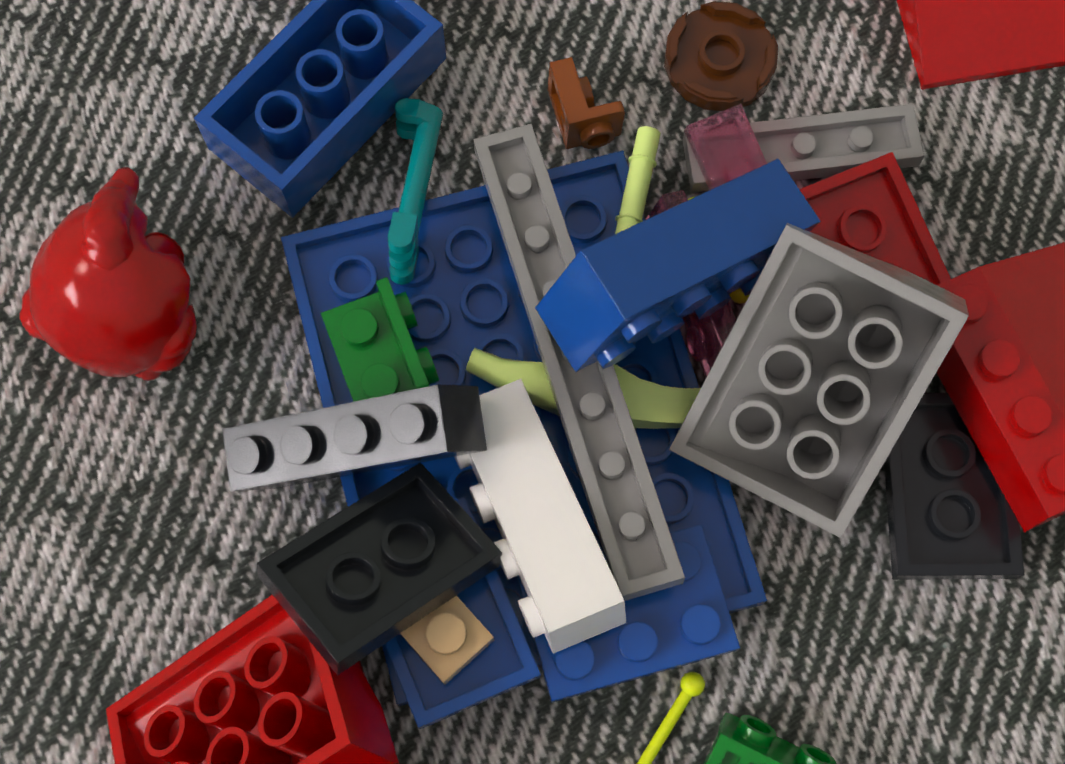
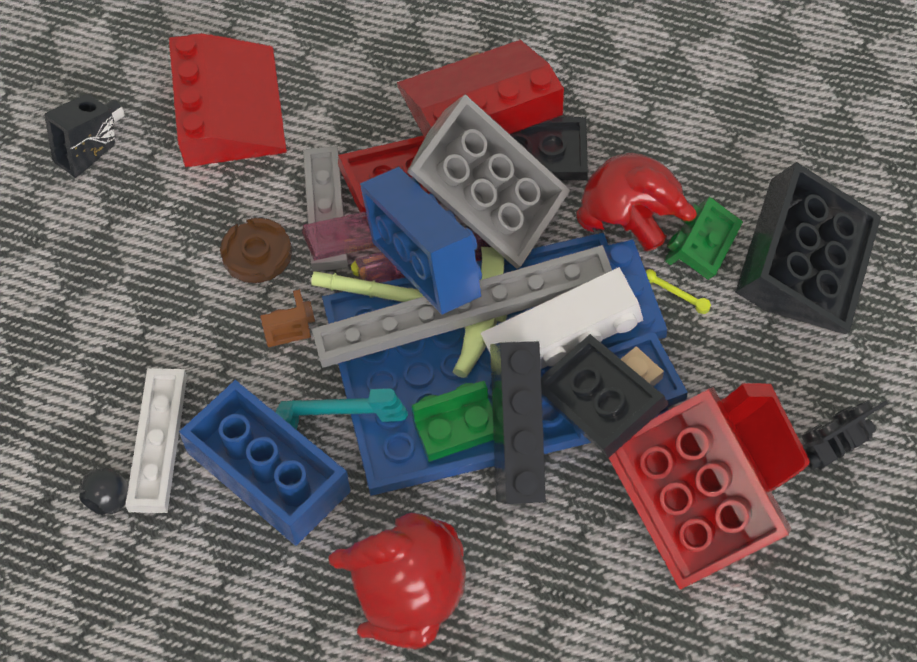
camera: 85 degrees left, 15 degrees down
none -> red piece [576,153,697,252]

